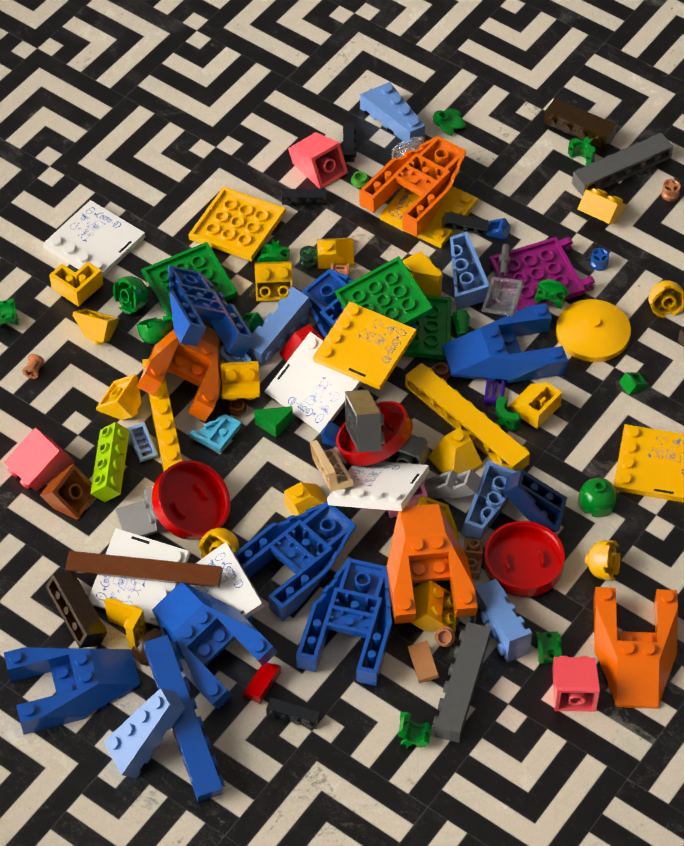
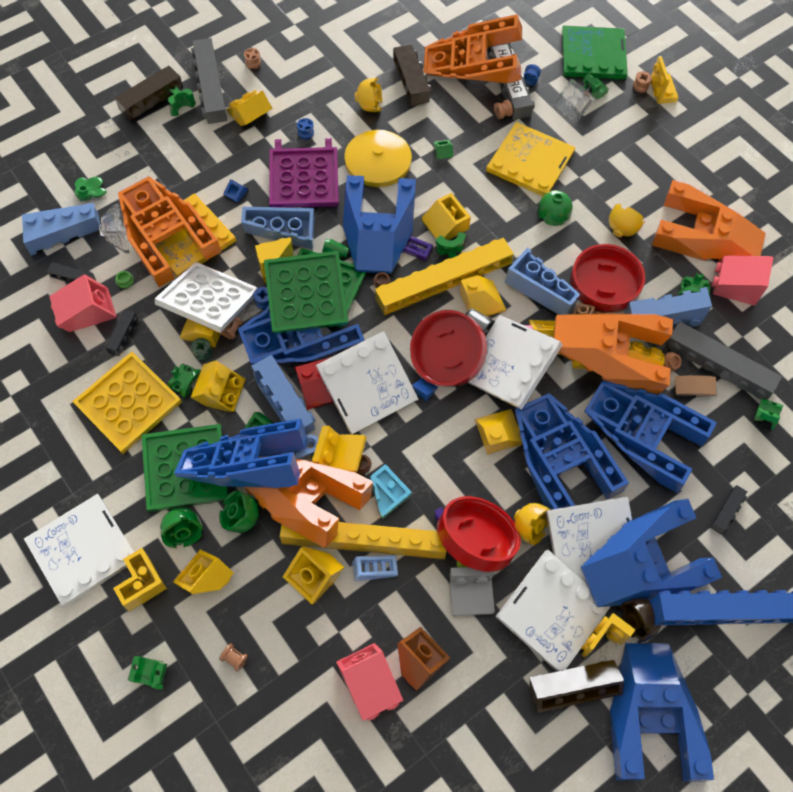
camera: 75 degrees left, 10 degrees up
reddish brown tile [65,551,223,588] -> none
lime brick [90,422,130,502] -> none
wedge [104,688,185,778] -> none
red slope [242,663,281,704] -> none
green slope [254,406,293,437] -> none
tan fence [310,440,354,491] -> none
yellow plate [313,301,416,390] -> none
dark grey brick [345,389,385,453] -> none
light grey slope [424,469,482,499] -> none
black piece [442,212,489,235] -> none
clear slope [481,277,524,317] -> none
flat silver bar [499,244,510,277] -> none
dark blue wedge [503,469,567,533] -> none
green piece [534,279,570,309] -> none
none -> white plate [155,262,257,333]

